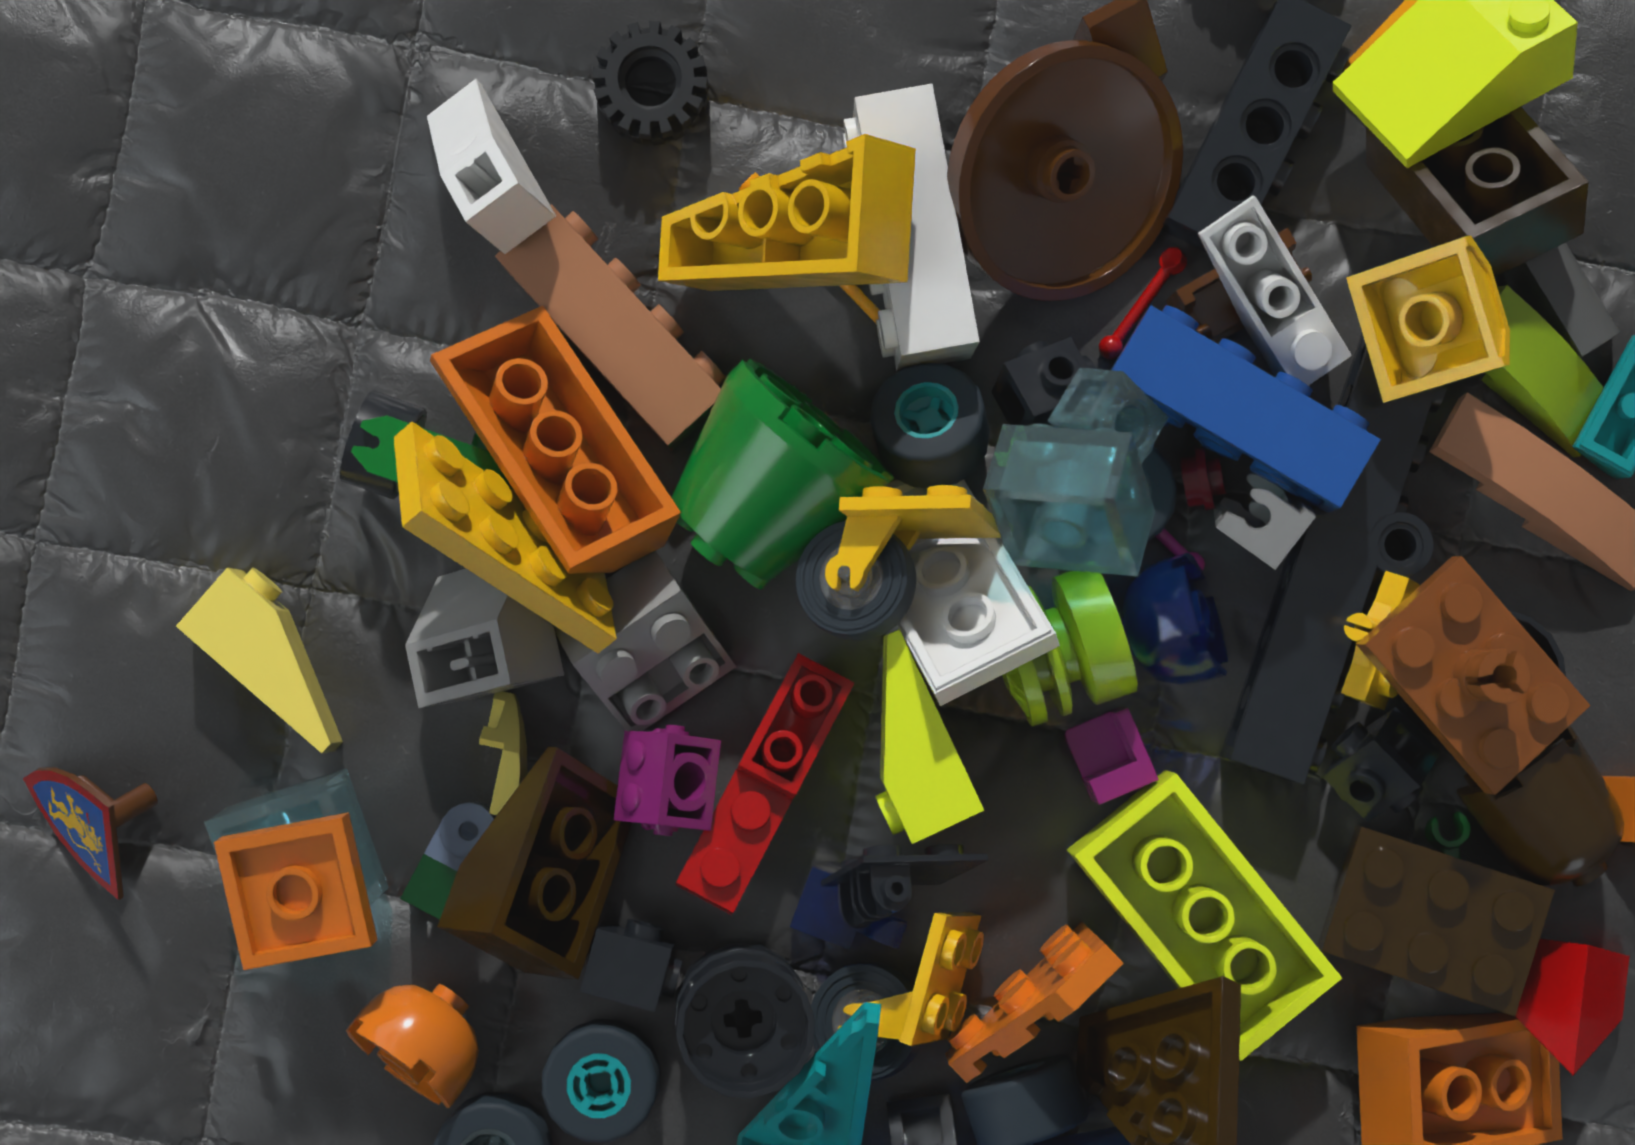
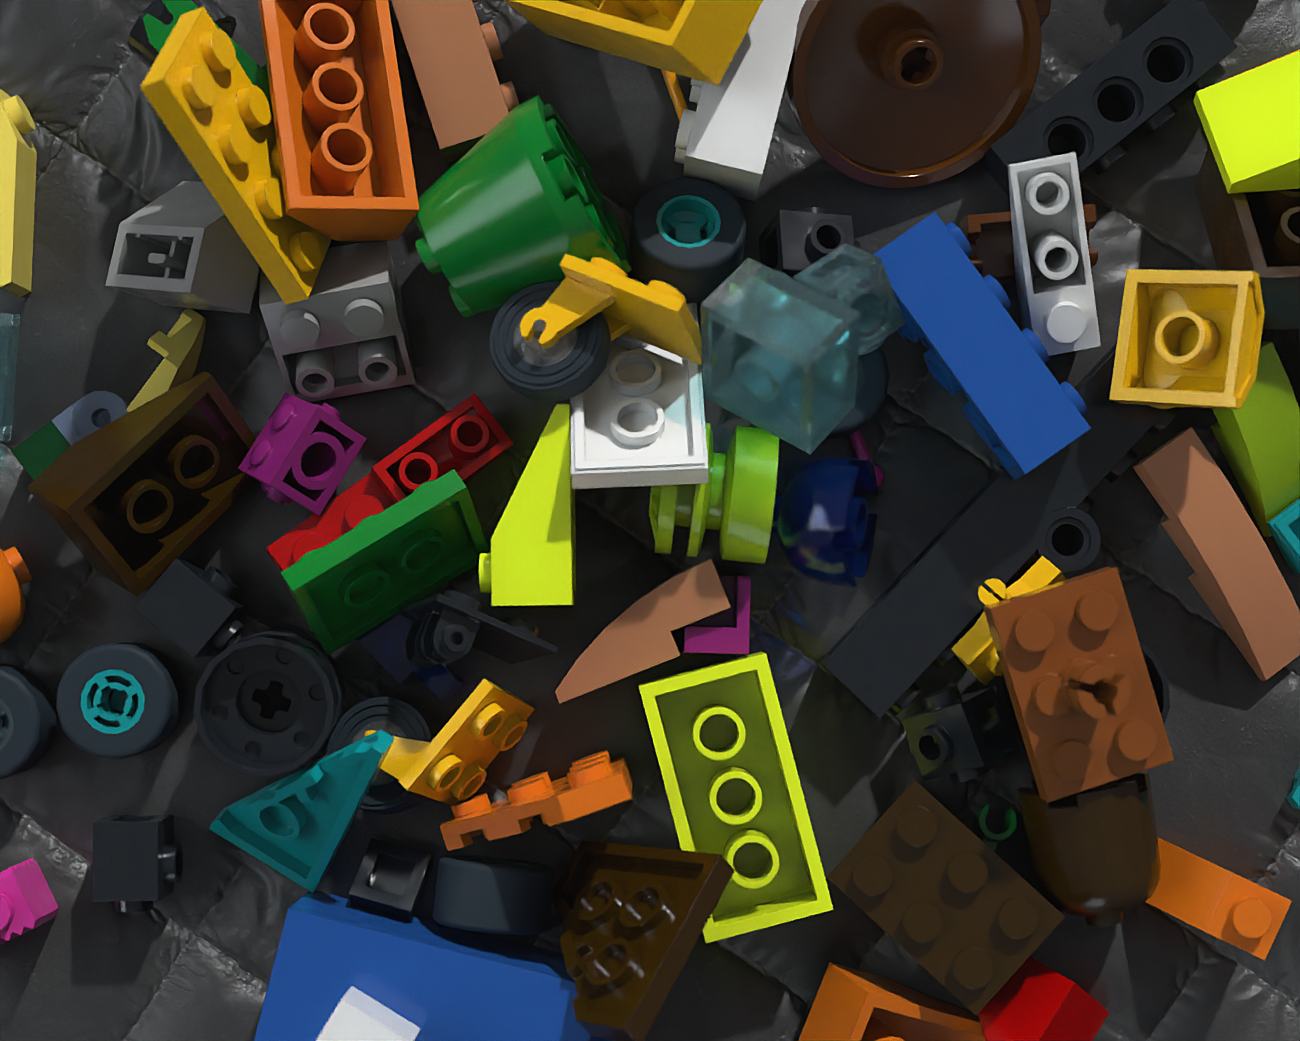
camera: 25 degrees right, 0 degrees up
red hinge [1098,247,1187,360] -> none
dark red plate [1180,447,1227,511] -> none
light grey hinge [1214,473,1316,570] -> none
none -> green plate [281,469,490,656]
none -> nougat slope [555,556,731,704]

